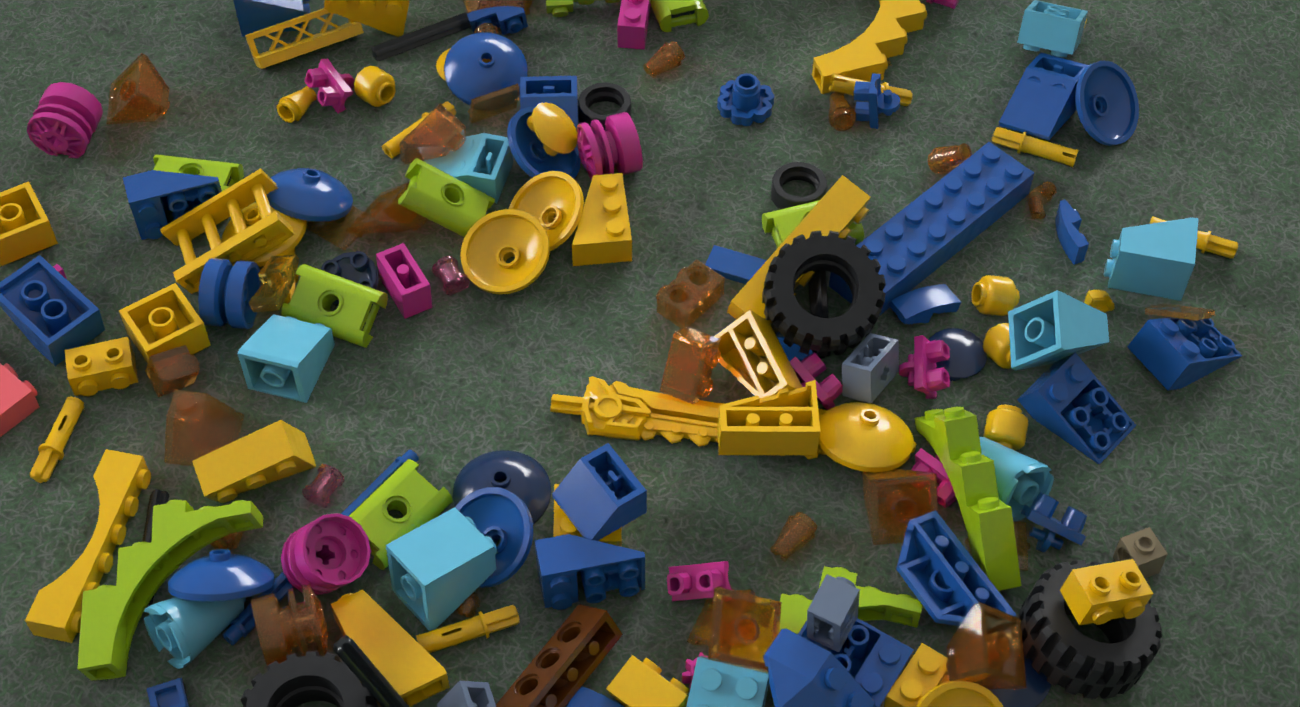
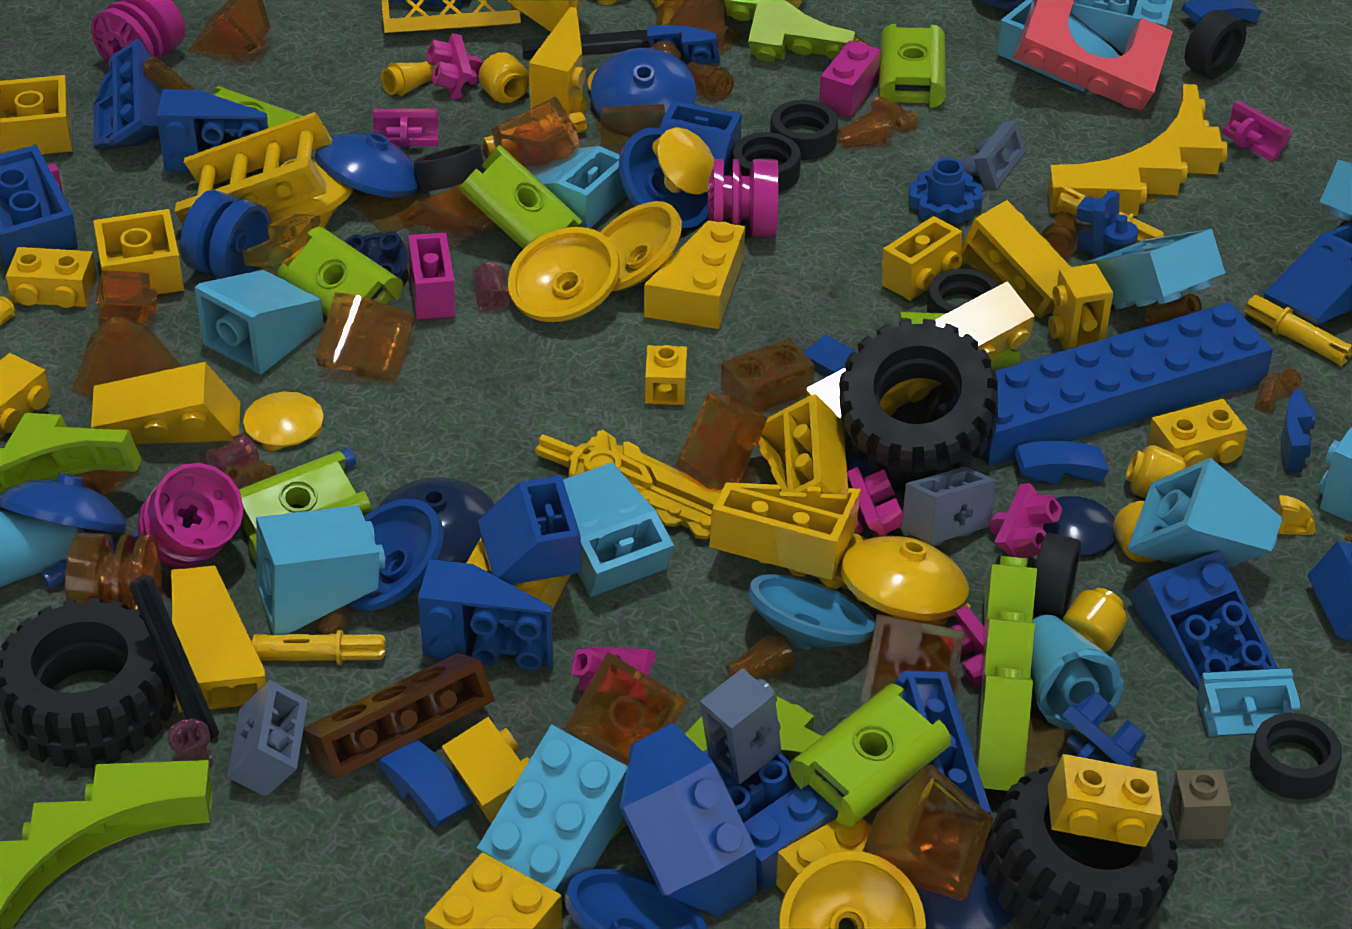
camera: 20 degrees right, 10 degrees down
none -> blue wedge [94,38,167,150]
none -> clear orange axle [142,56,195,90]
none -> clear orange arm [223,460,276,489]
none -> yellow dish [243,391,324,451]
none -> clear orange slope [315,292,415,383]
none -> dark pink hips [373,109,439,148]
none -> black tyre [413,144,486,191]
none -> yellow slope [529,7,587,121]
none -> medium azure slope [563,463,674,597]
none -> yellow brick [645,345,687,405]
none -> clear orange cone [686,62,734,100]
none -> dark azure dish [748,574,876,649]
none -> black tyre [770,99,838,160]
none -> lime piece [789,683,951,828]
none -> clear orange arm [871,96,919,132]
none -> yellow brick [882,216,962,301]
none -> sand blue tile [960,121,1026,189]
none -> yellow wedge [961,200,1072,319]
none -> black tyre [1033,533,1081,619]
none -> yellow brick [1048,263,1113,350]
none -> medium azure brick [1085,229,1225,310]
none -> yellow brick [1147,399,1248,468]
none -> medium azure hinge [1197,668,1300,737]
none -> black tyre [1250,712,1342,800]

